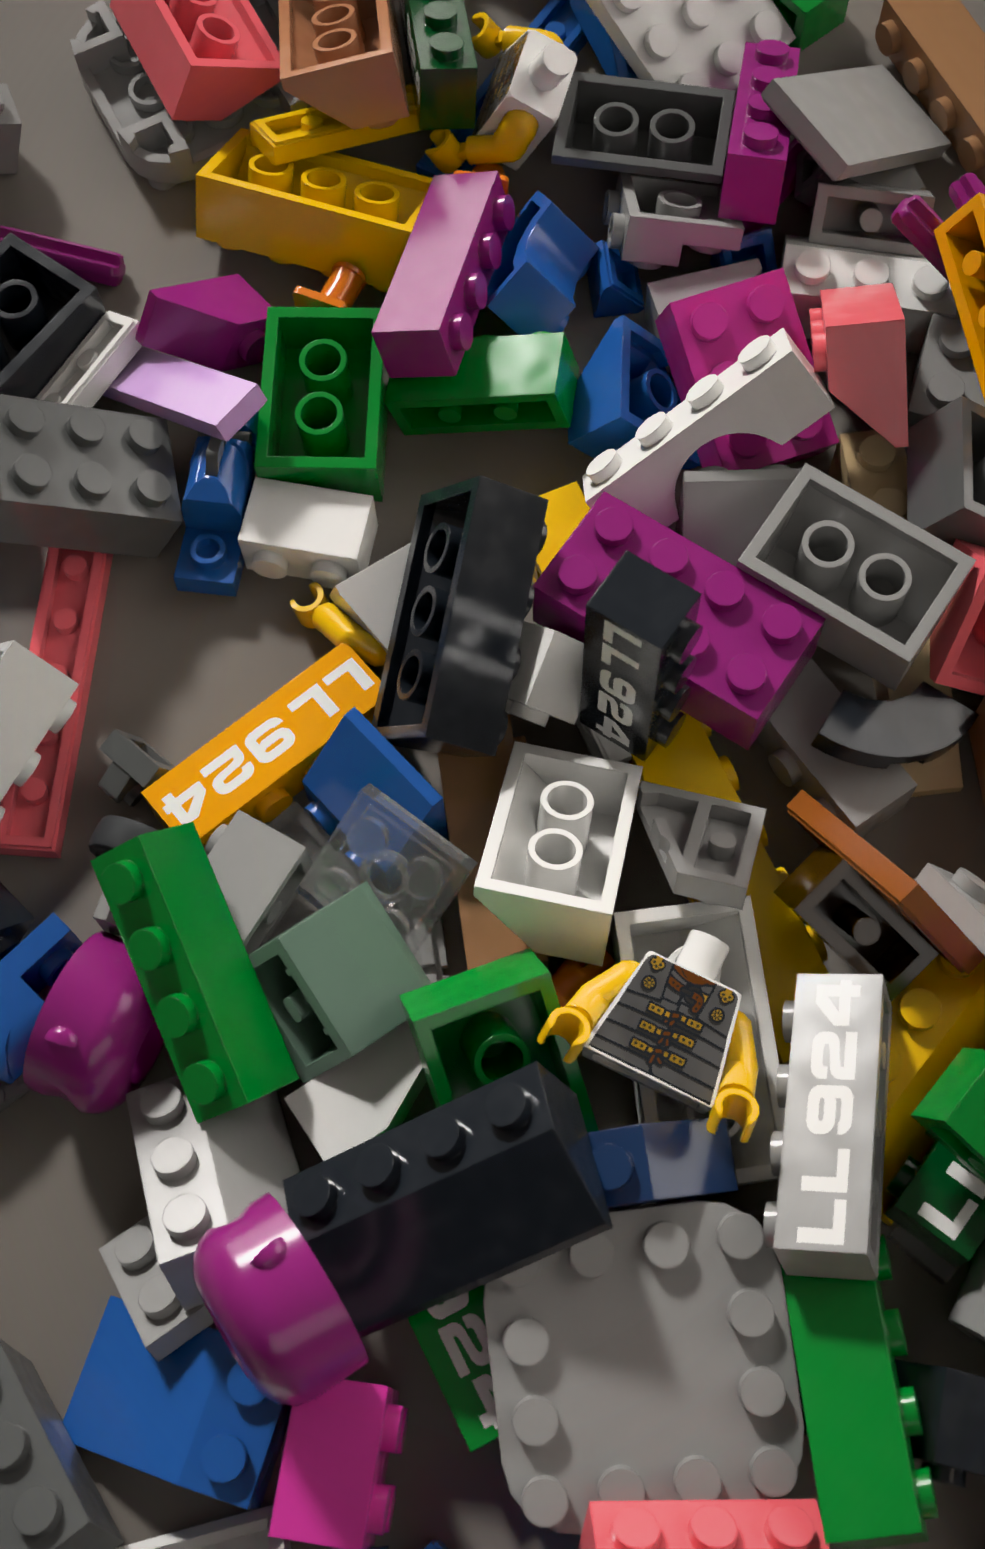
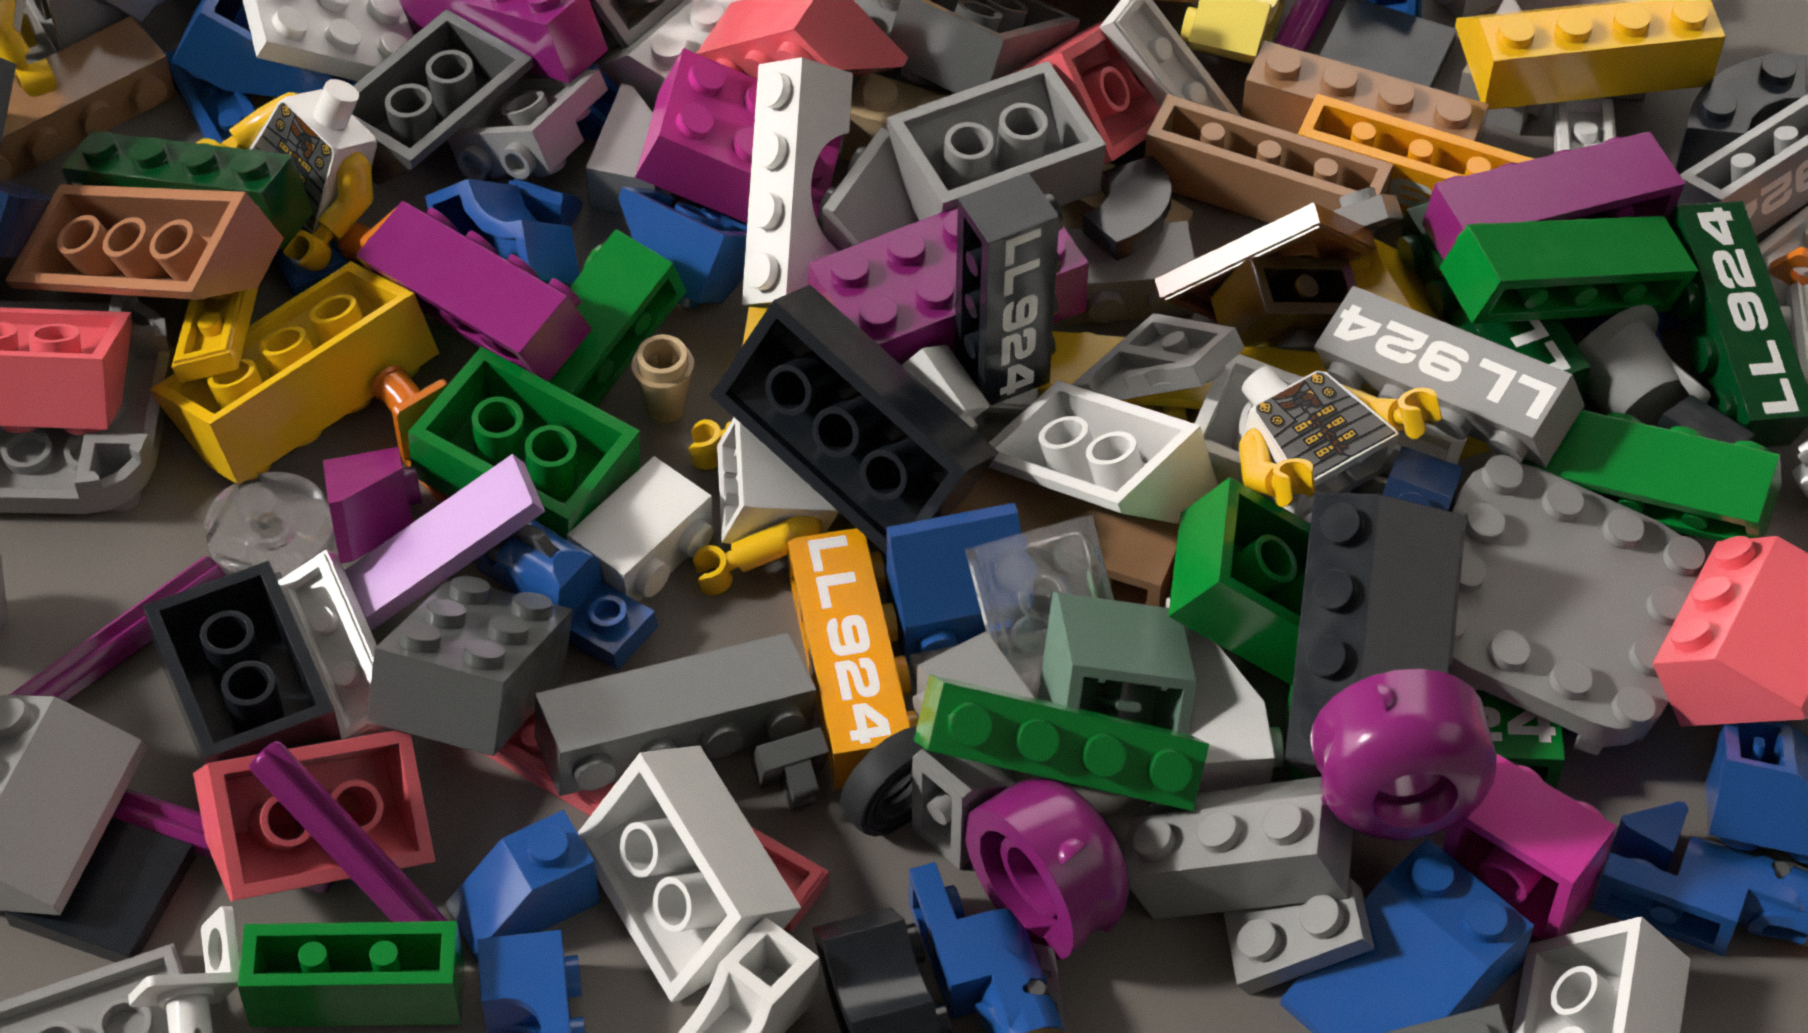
camera: 65 degrees left, 15 degrees down
none -> clear plate [204,472,336,581]
none -> dark grey brick [534,632,817,796]
none -> tan cone [631,334,694,423]

